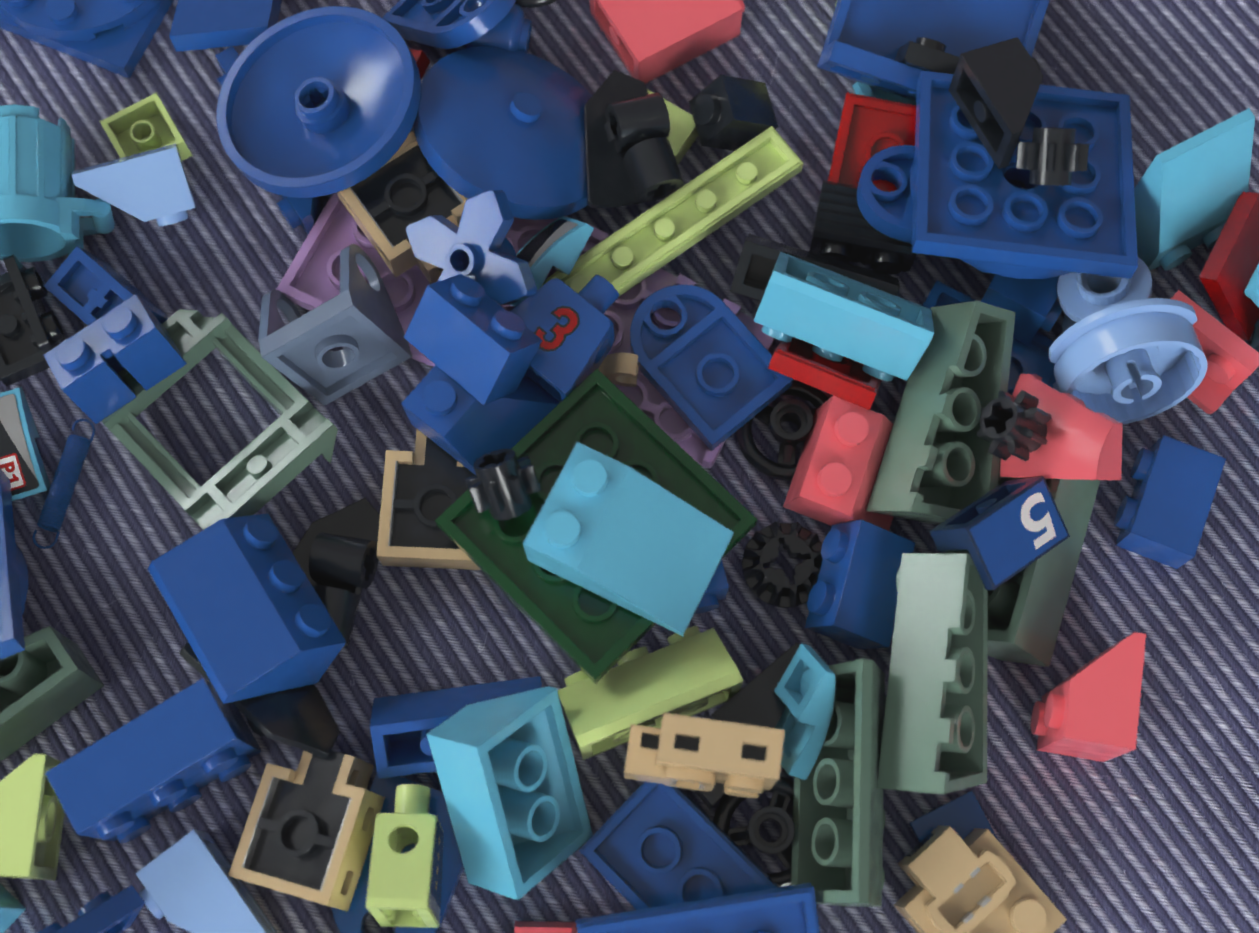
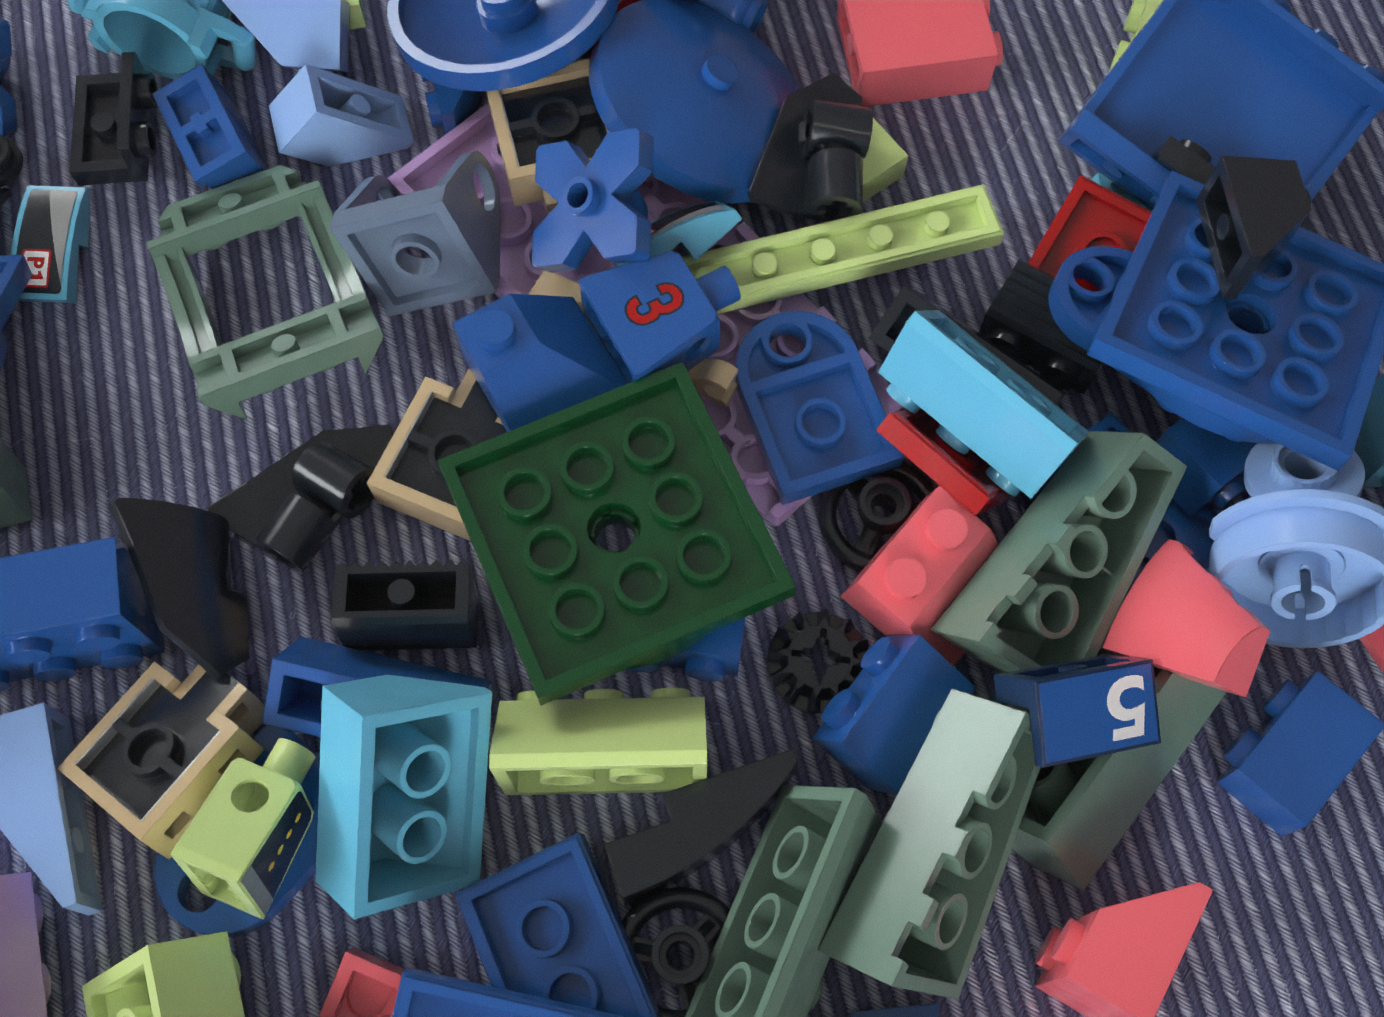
camera: 20 degrees right, 5 degrees down
blue piece [32,418,95,549] -> none
blue piece [43,294,187,424] -> none
blue slope [147,513,346,704] -> none
blue brick [404,274,542,405] -> none
black gear [465,449,541,520] -> none
medium azure slope [523,442,734,636] -> none
tan piece [624,713,785,798] -> none
black brick [689,75,778,151] -> none
medium azure slope [774,643,835,780] -> none
black gear [977,390,1052,461] -> none
black gear [1016,127,1089,186] -> none
none -> light blue slope [269,64,414,167]
none -> black brick [331,559,479,650]

